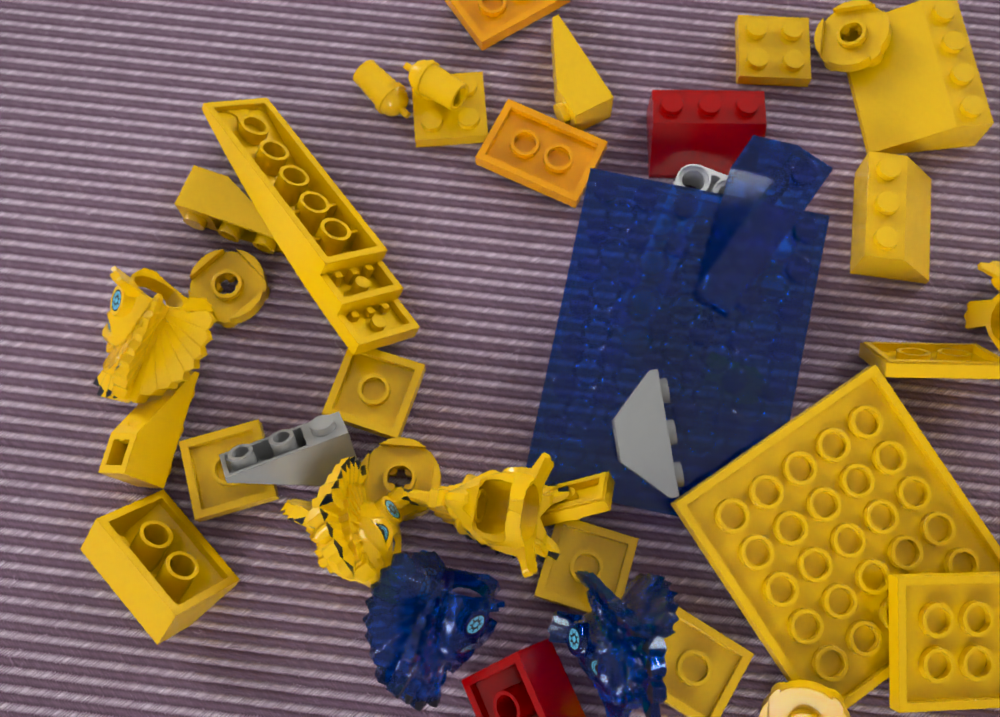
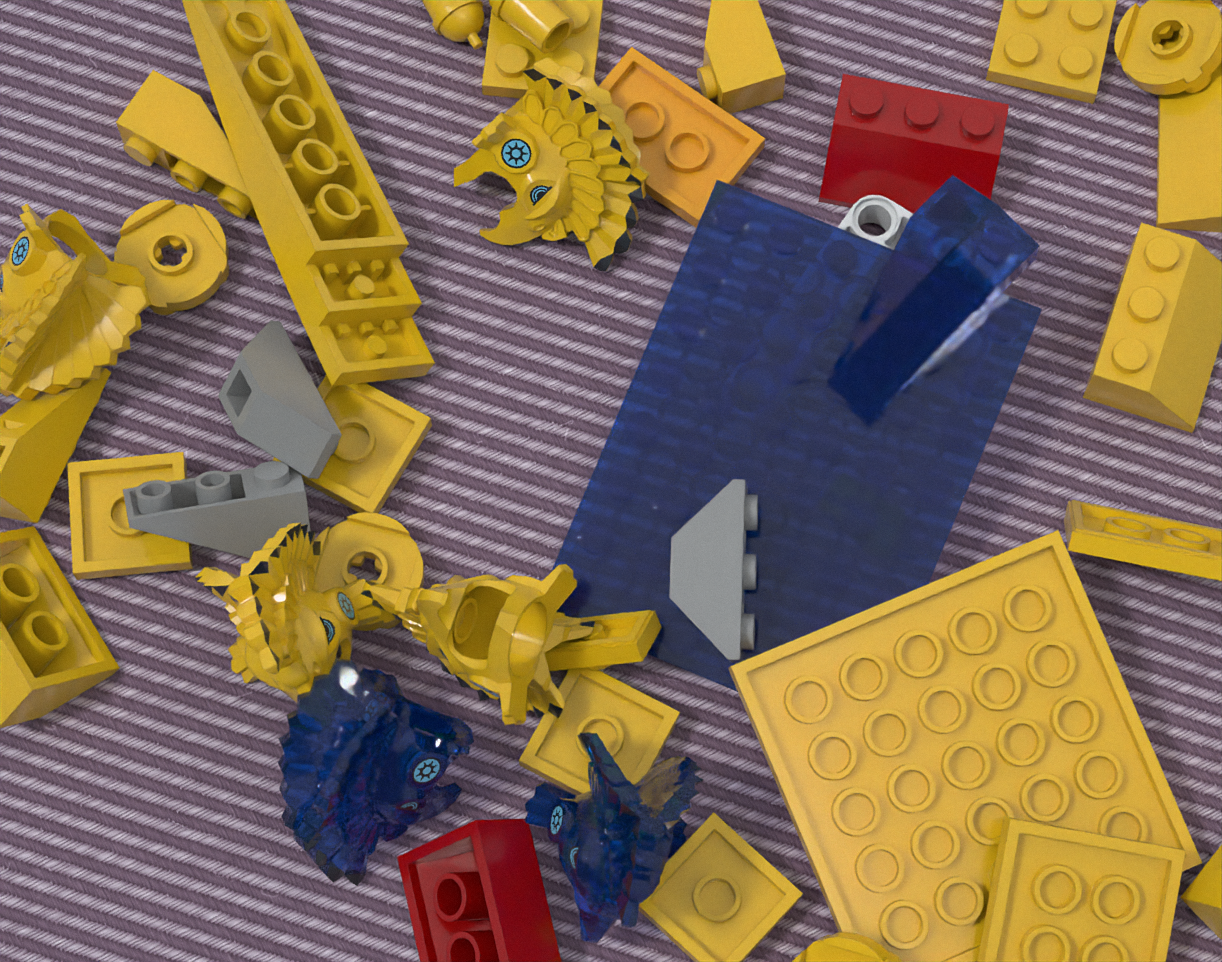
camera: 10 degrees right, 0 degrees up
none -> light grey slope [218,320,342,479]
none -> yellow piece [454,57,650,271]

